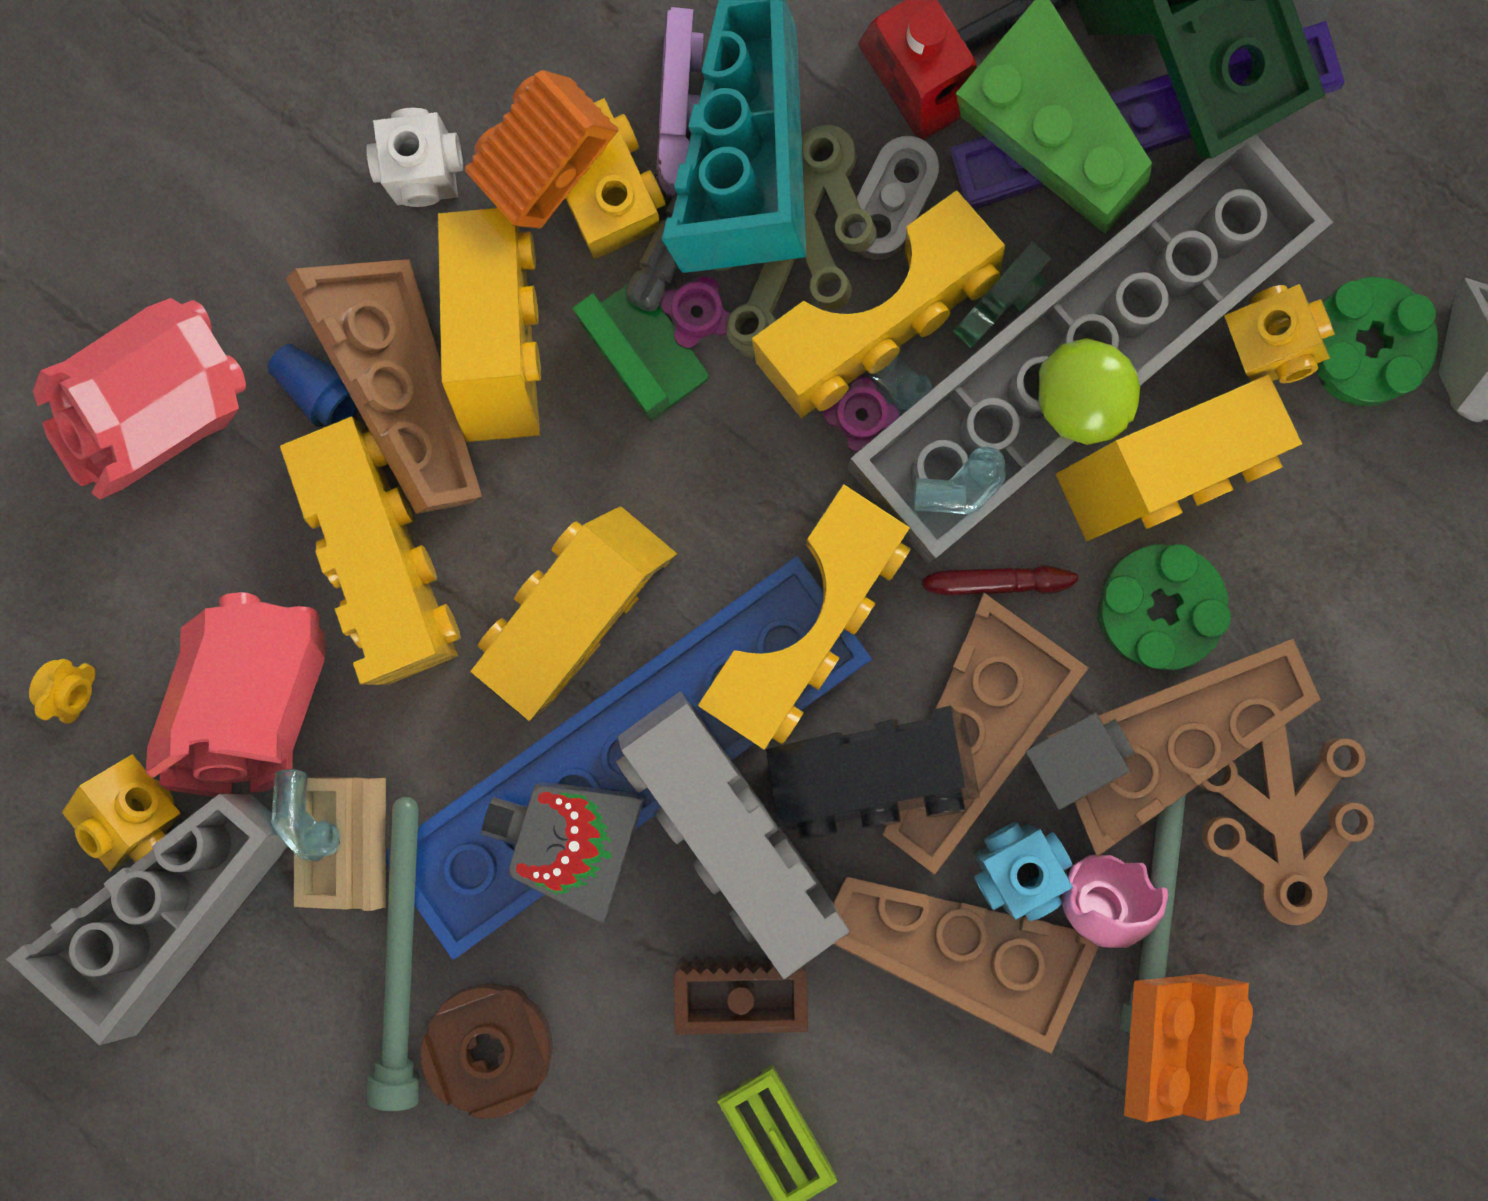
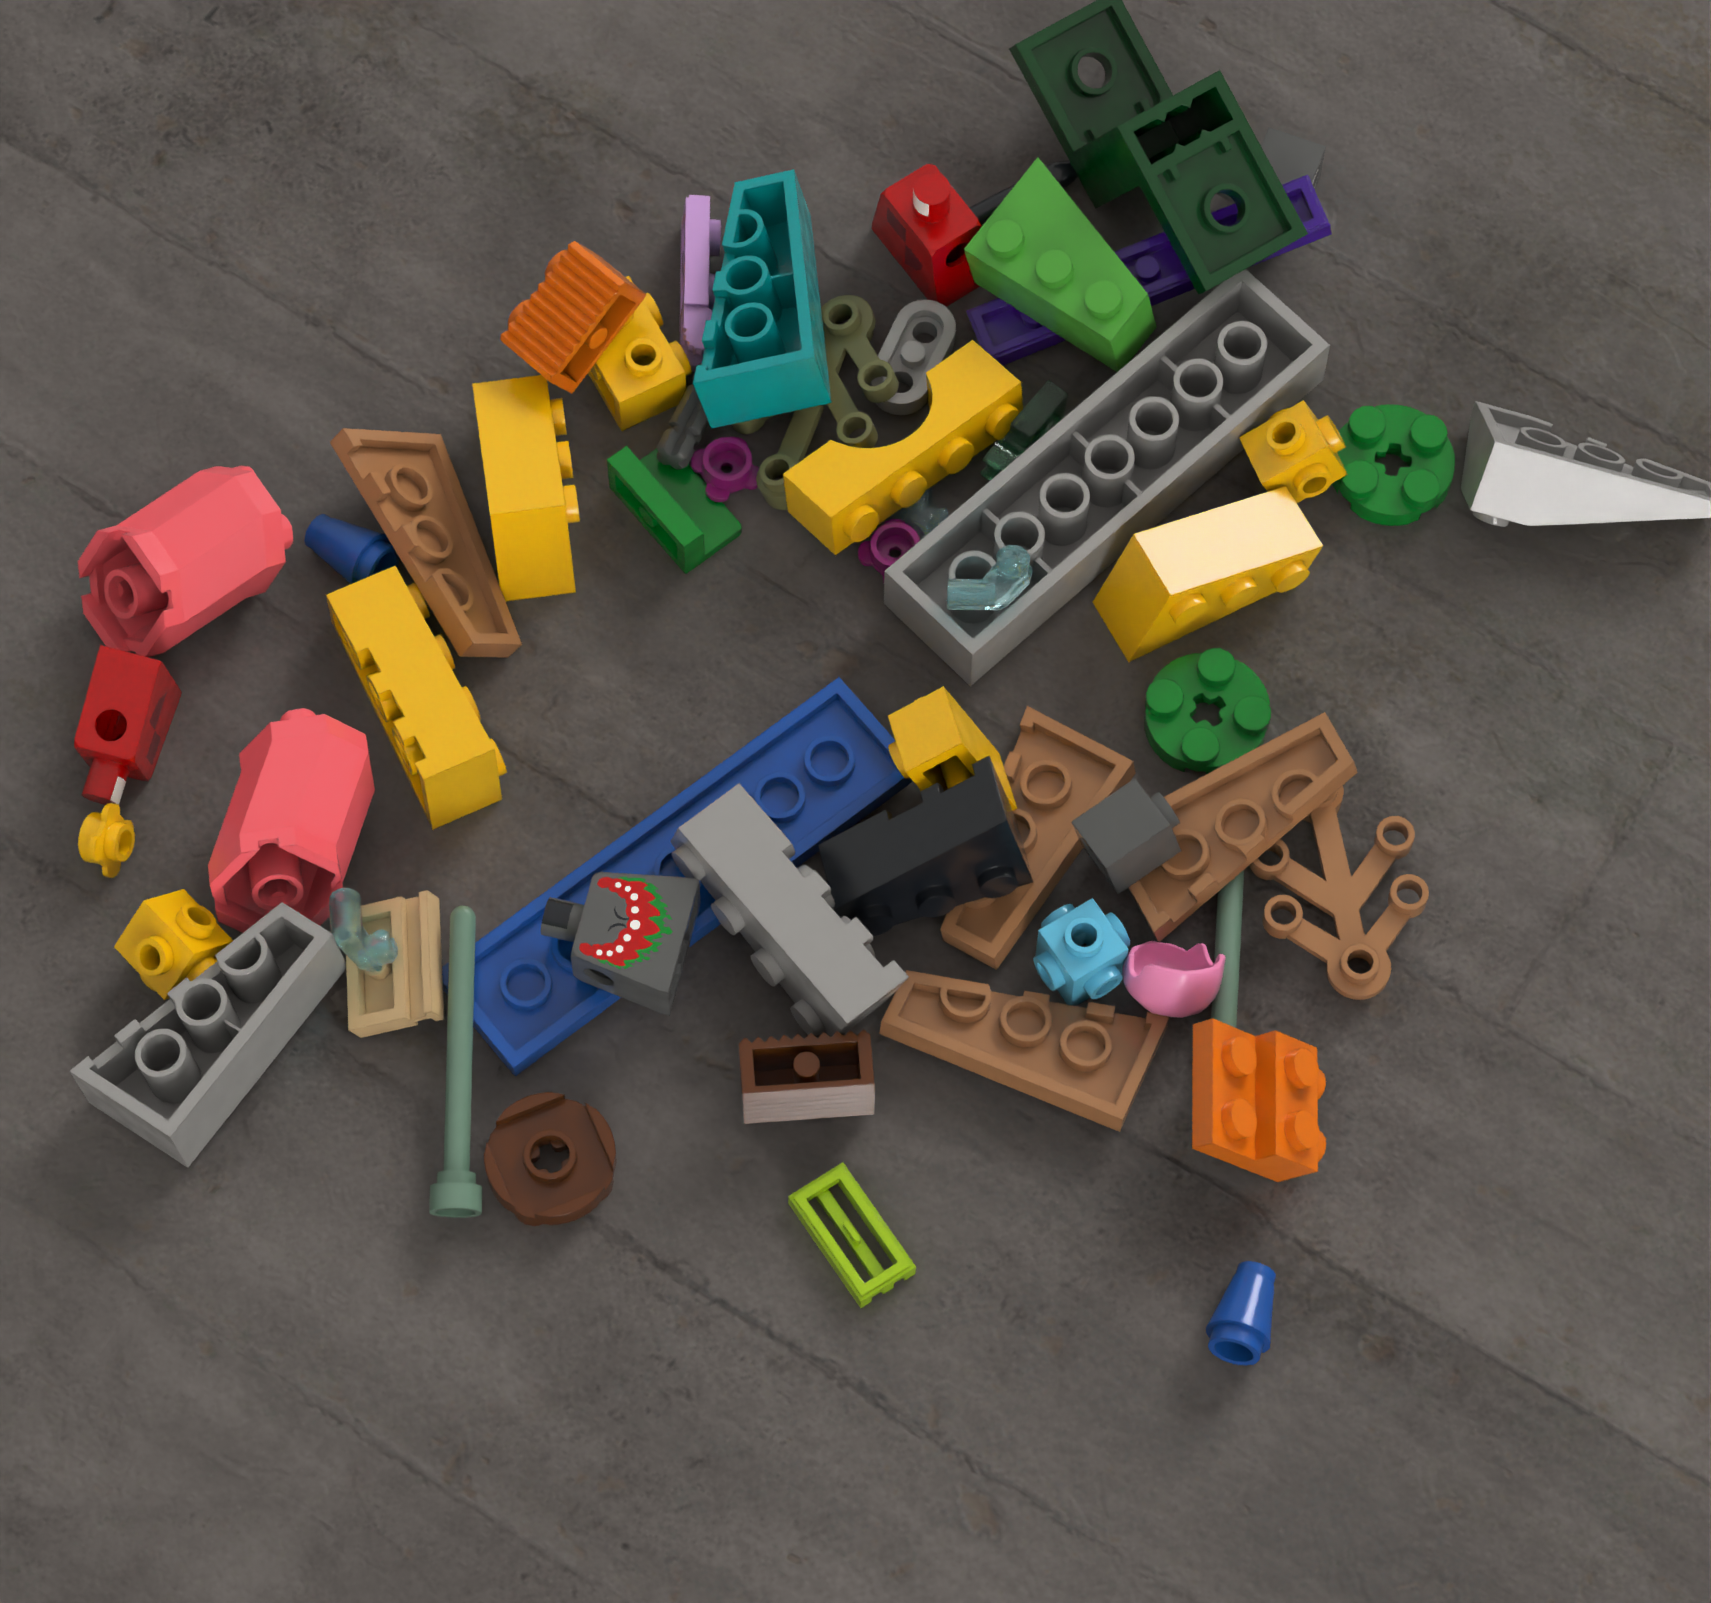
camera: 10 degrees left, 20 degrees down
white brick [367,108,463,207] -> none
yellow wedge [470,506,677,722] -> none
yellow arch [698,484,911,750] -> none
dark red piece [921,565,1079,595] -> none
lime hair [1038,338,1140,445] -> none
none -> red torso [74,645,182,805]
none -> yellow brick [888,686,1018,811]

